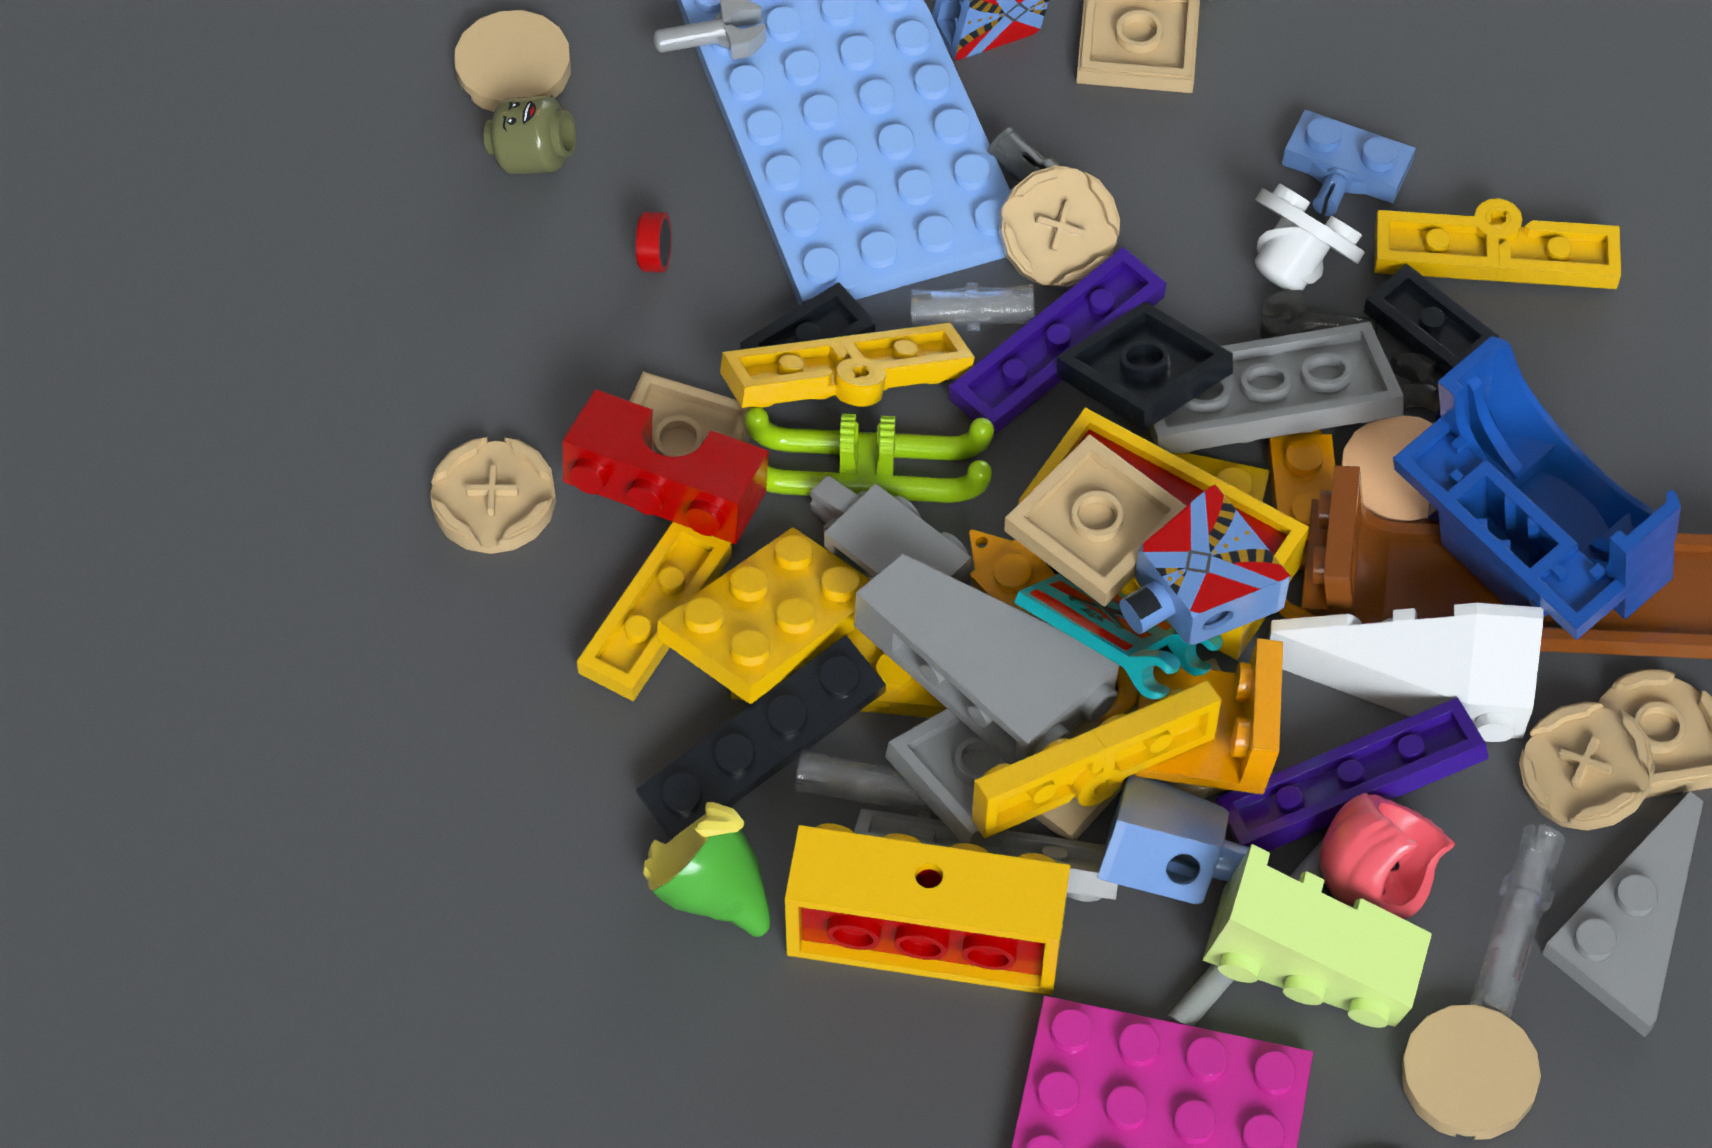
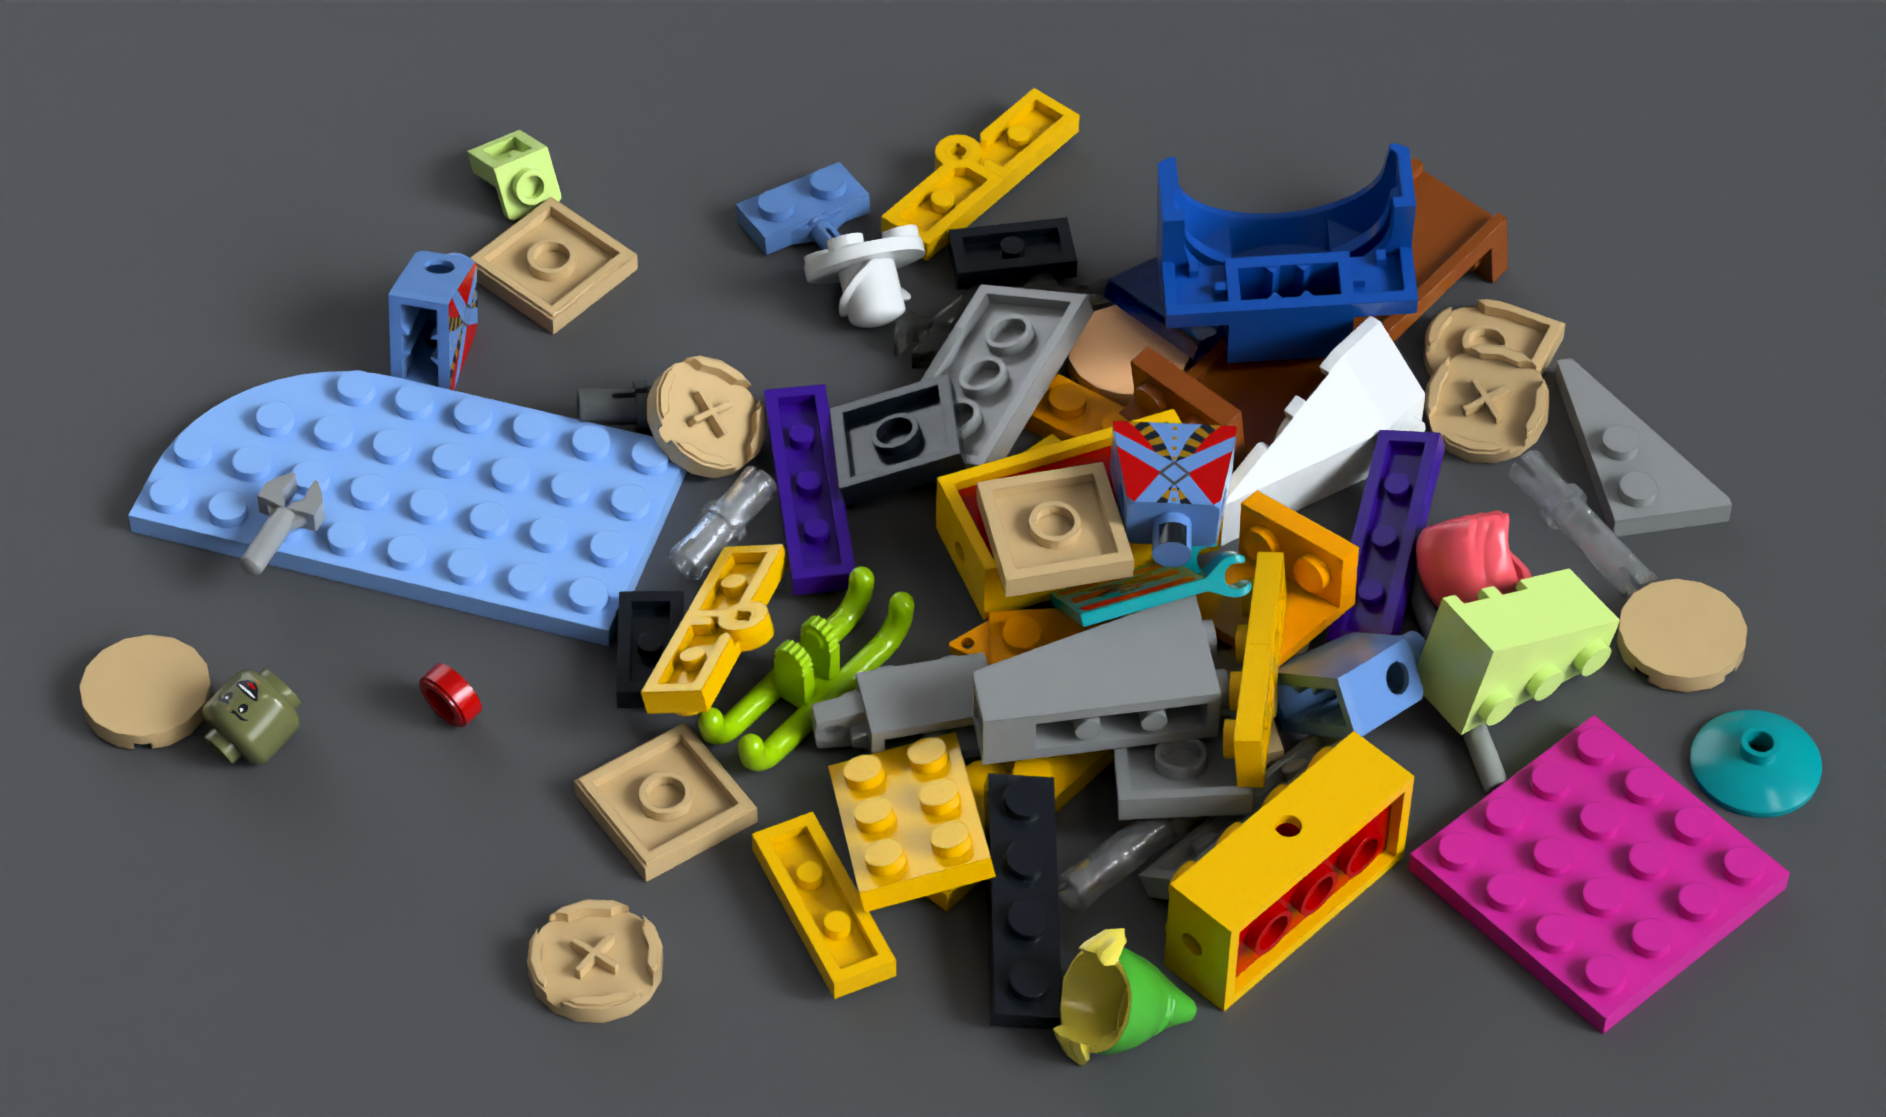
camera: 55 degrees left, 10 degrees down
red arch [562,389,769,544] -> none

